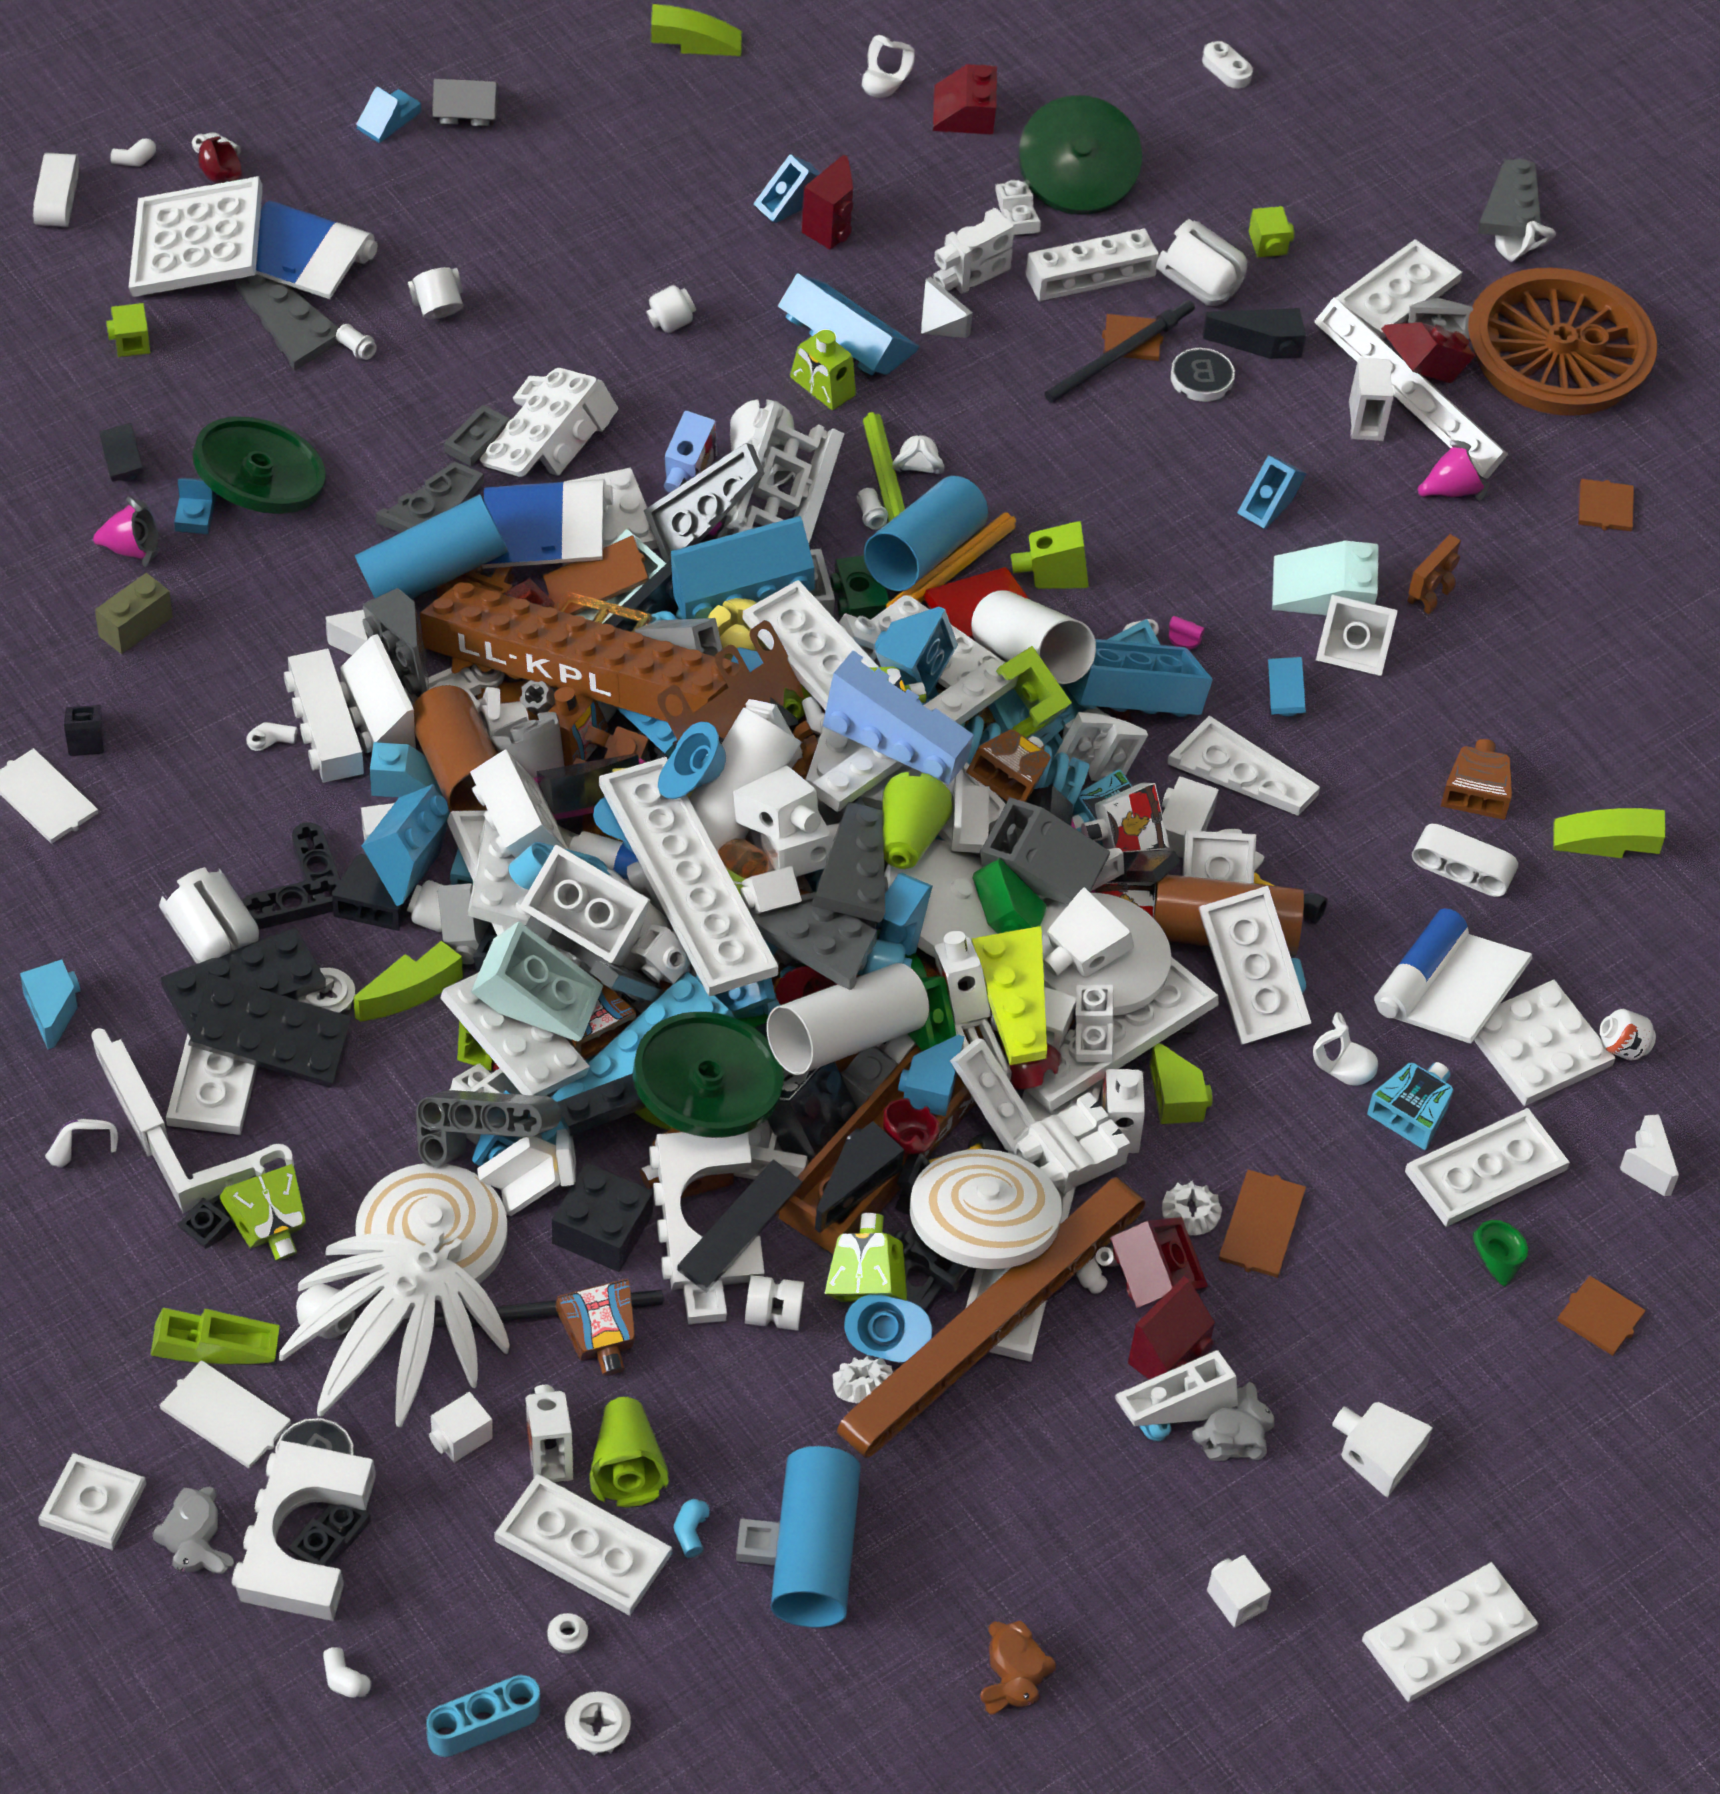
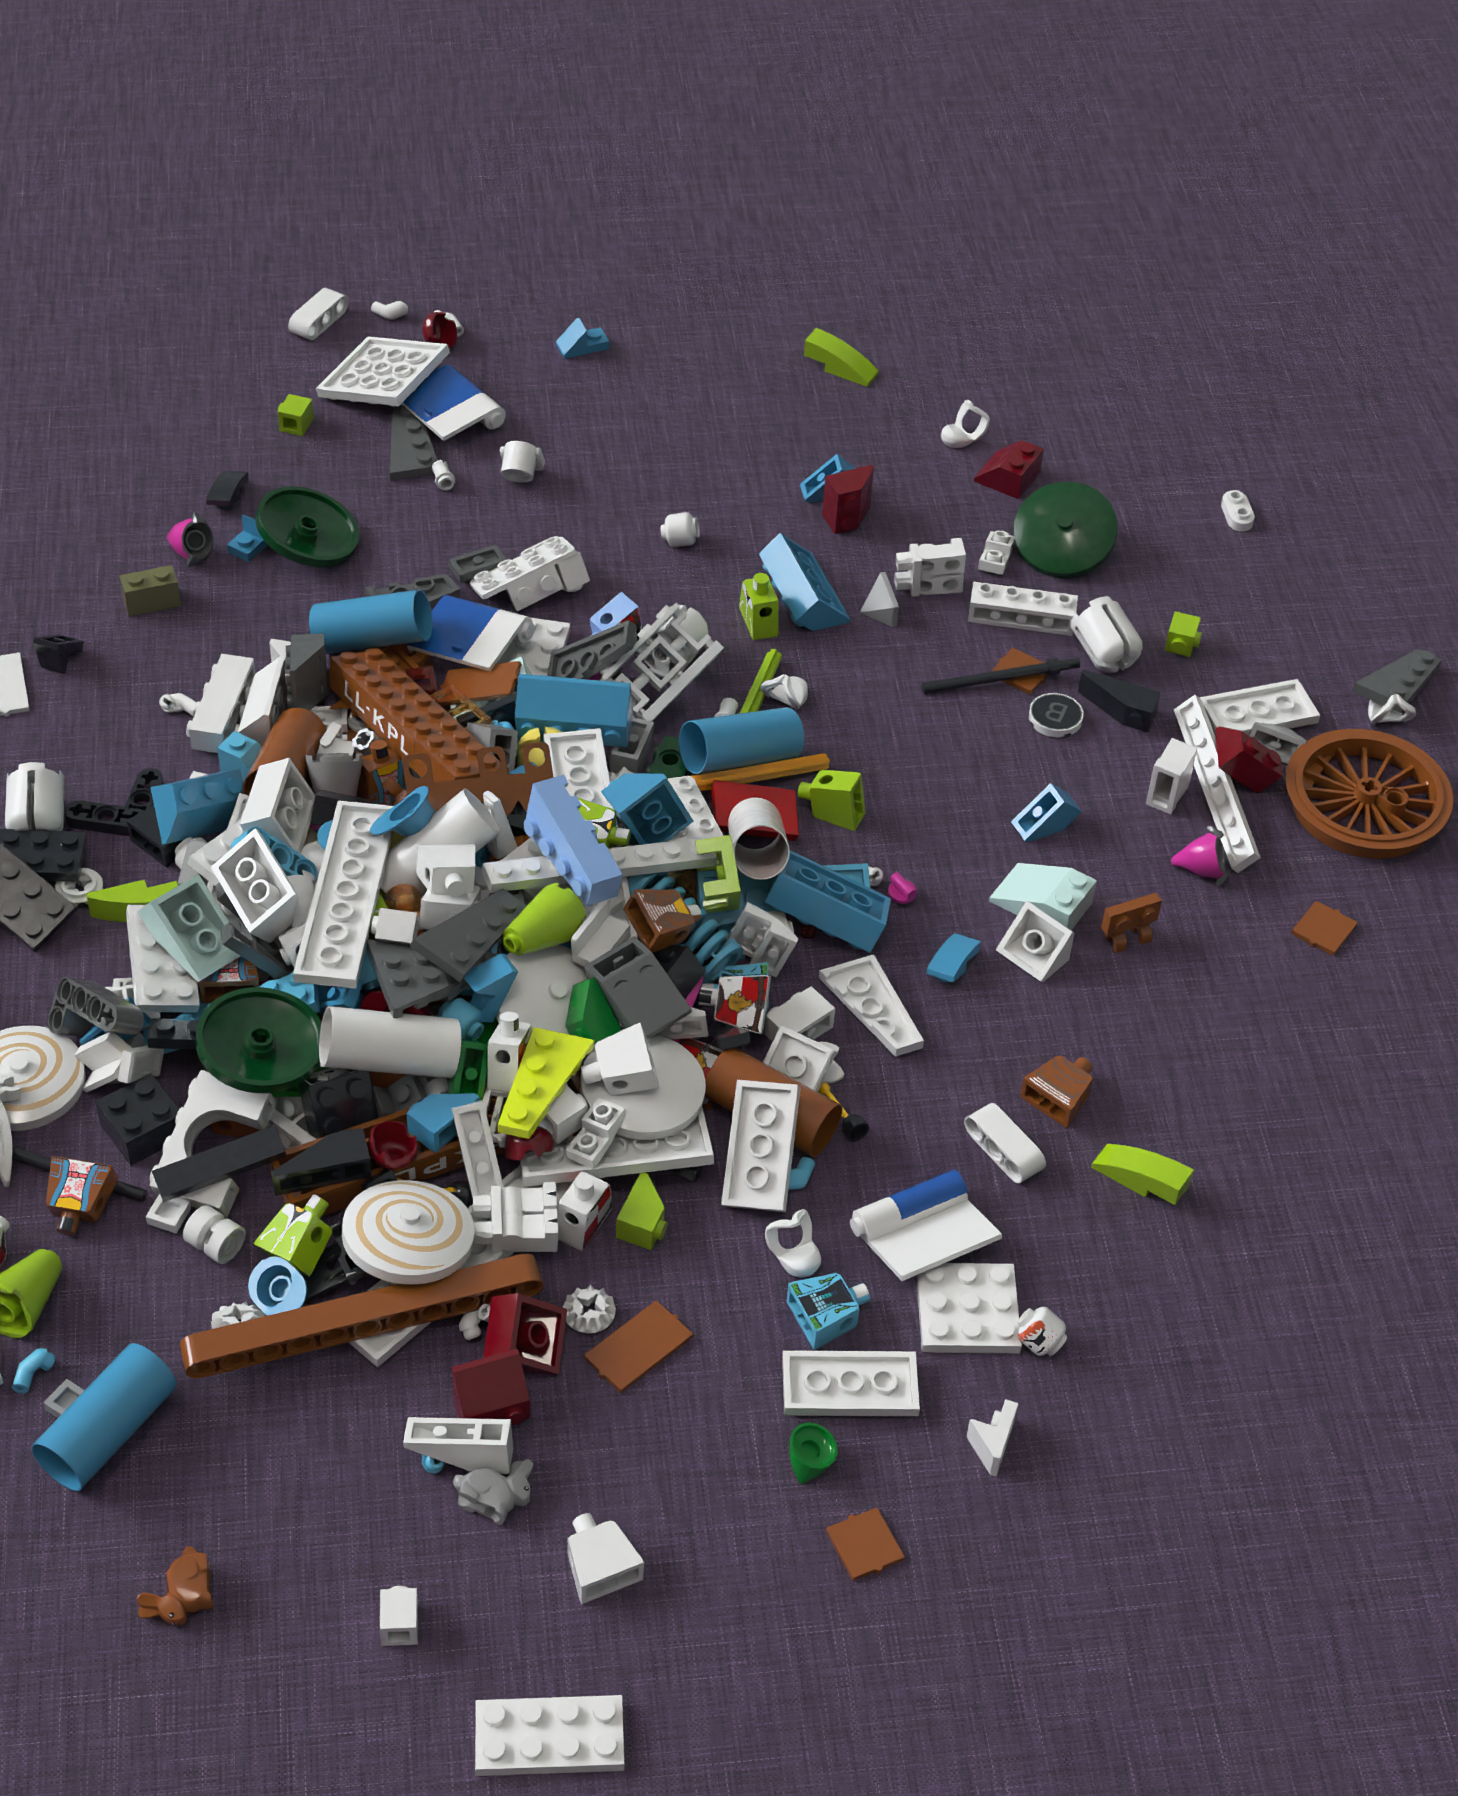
camera: 30 degrees right, 5 degrees down
light grey slope [433,79,499,126] -> none

